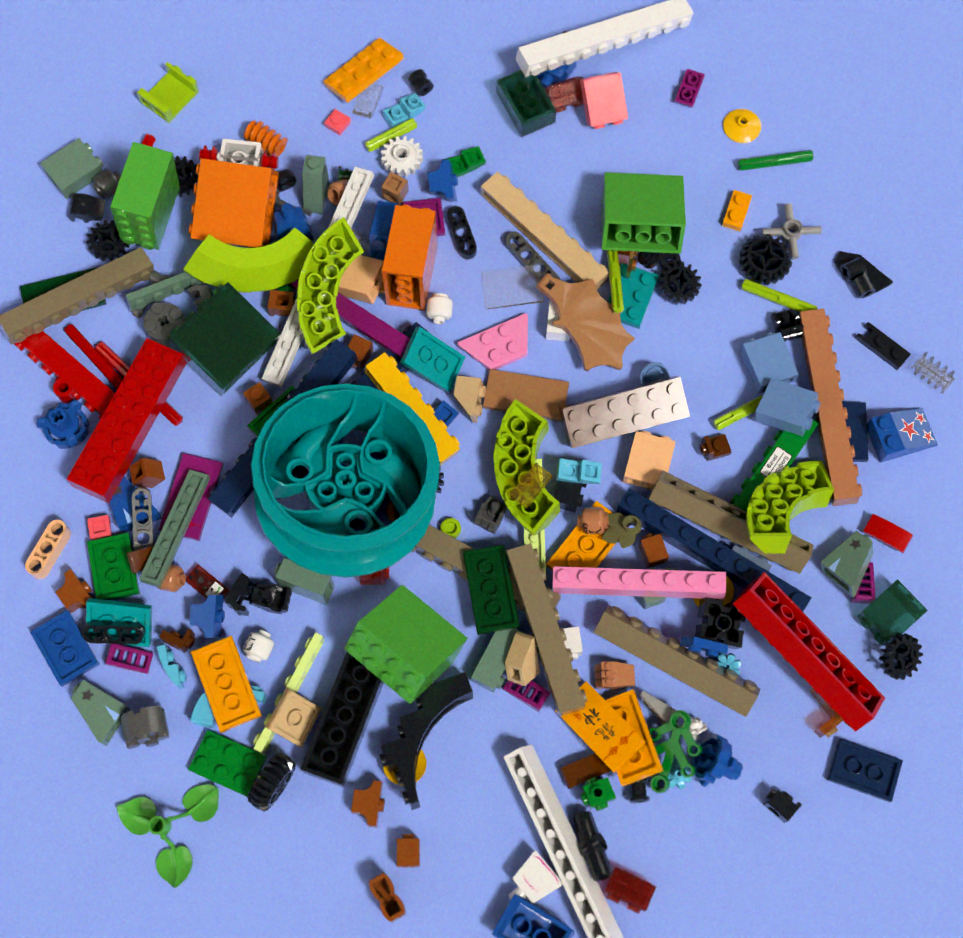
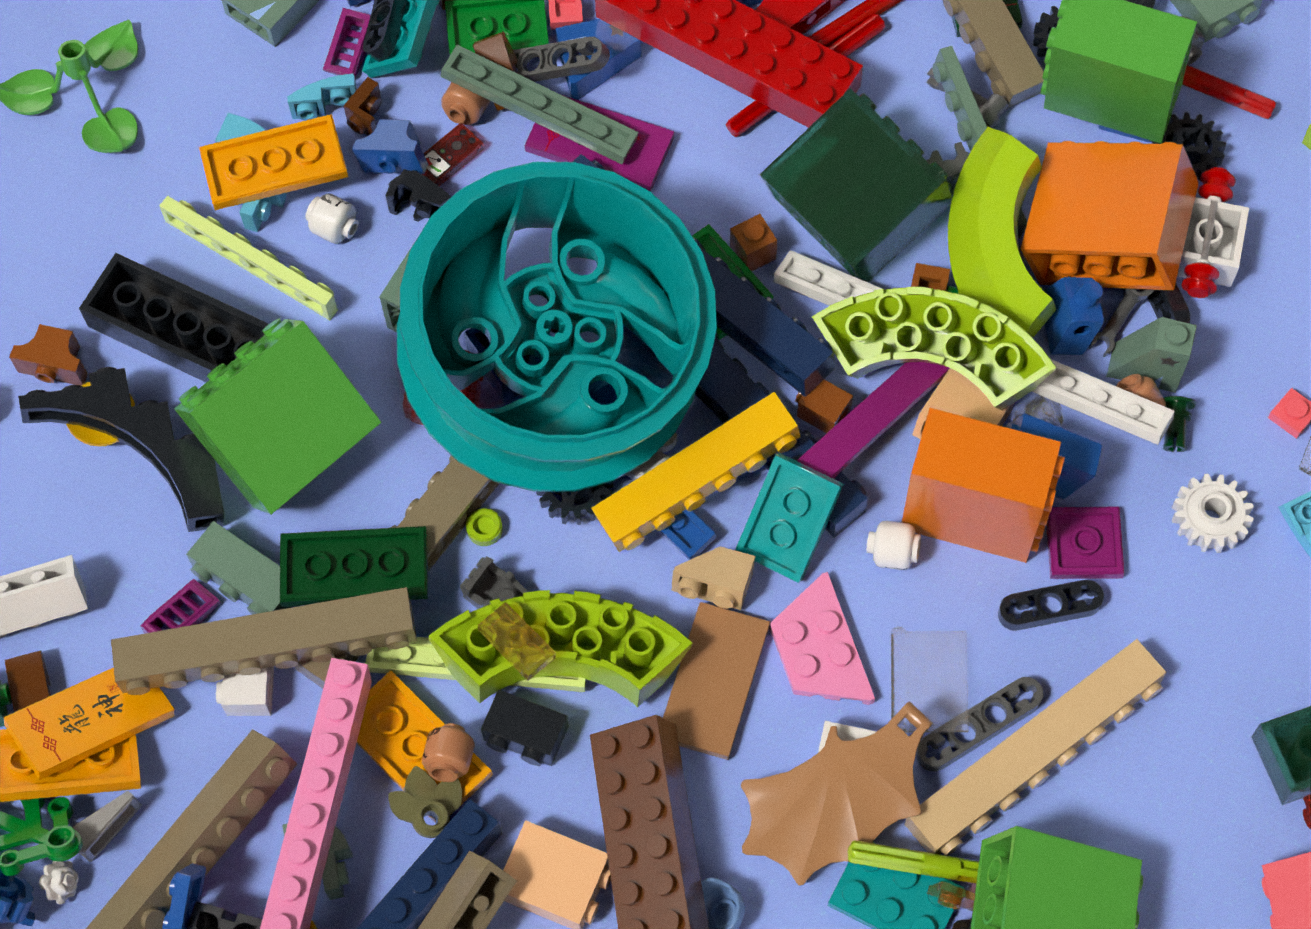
camera: 100 degrees right, 5 degrees down
dark grey brick [121,706,169,749] -> none
dark orange brick [129,458,165,488] -> none
dark grey brick [143,302,188,348] -> none
green plate [188,730,267,797] -> none
orange piece [244,120,288,157] -> none
black gear [248,753,296,812] -> none
black hand [249,583,292,614] -> none
tan tile [265,688,322,748] -> none
lime axle [365,118,417,152] -> none
medium nougat brick [381,172,409,206] -> none
blue brick [428,159,458,202] -> none
green slope [445,146,486,177] -> none
tan slope [505,632,540,686] -> none
medium azure slope [556,458,602,484] -> none
nougat hand [594,661,635,690] -> none
dark orange brick [639,533,669,568] -> none

